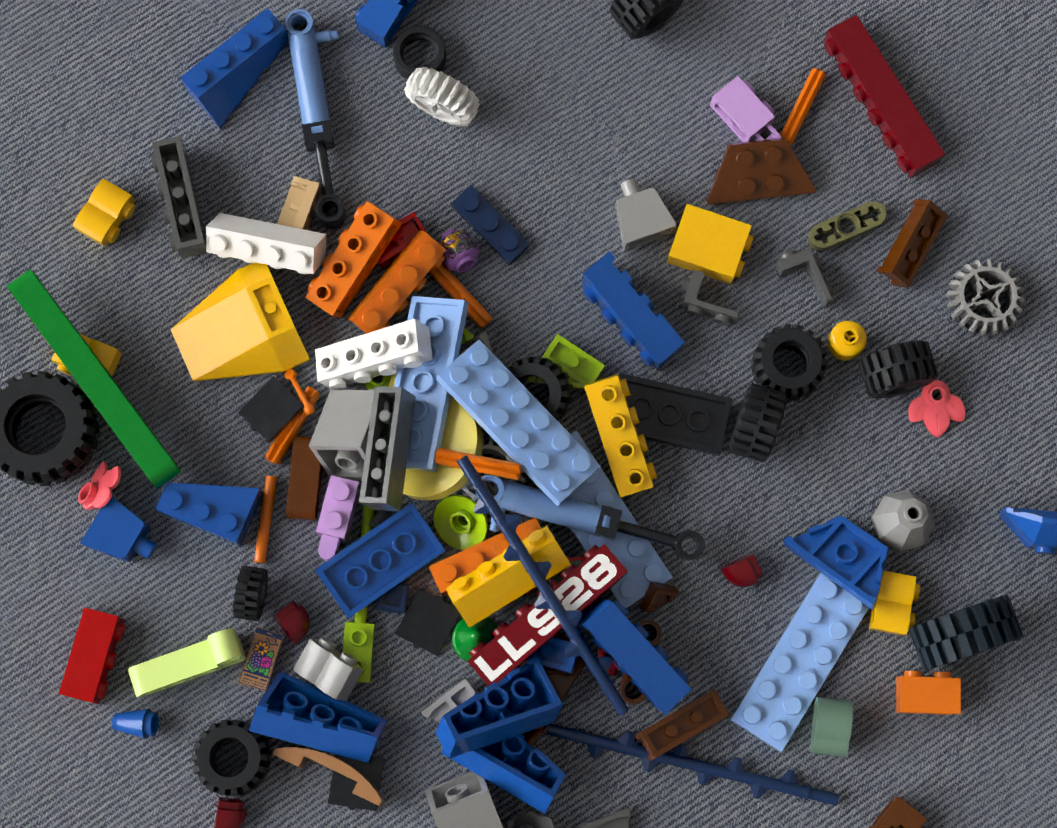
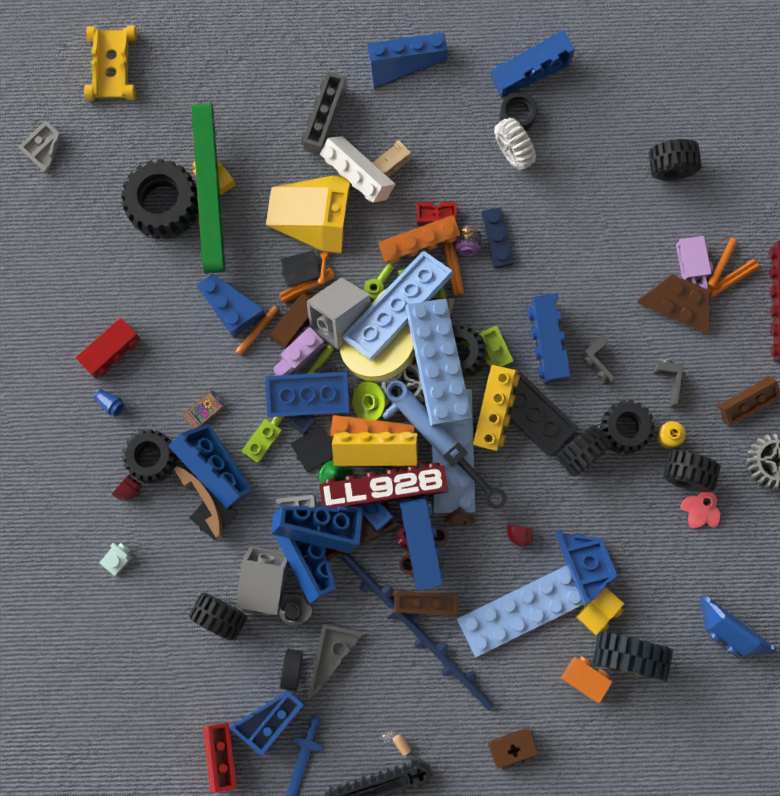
camera: 35 degrees right, 0 degrees up
yellow brick [72,178,136,247] -> none
coral plate [78,461,122,510] -> none
blue torso [80,497,157,562] -> none
yellowish green beam [127,628,246,698] -> none
black tyre [233,565,268,621] -> none
dark red piece [272,600,310,645] -> none
medium blue piece [285,9,346,229] -> none
light grey brick [293,637,363,701] -> none
orange brick [305,201,402,319] -> none
white brick [315,319,433,390] -> none
dark grey brick [359,386,416,511] -> none
orange axle [435,448,522,480] -> none
dark blue plant [456,455,629,716] -> none
light grey torso [615,178,676,251] -> none
yellow brick [667,204,754,285] -> none
olive beam [808,201,886,252] -> none
sand green piece [810,697,853,757] -> none
light grey cone [871,490,935,553] -> none
none -> orange bar [707,238,738,289]

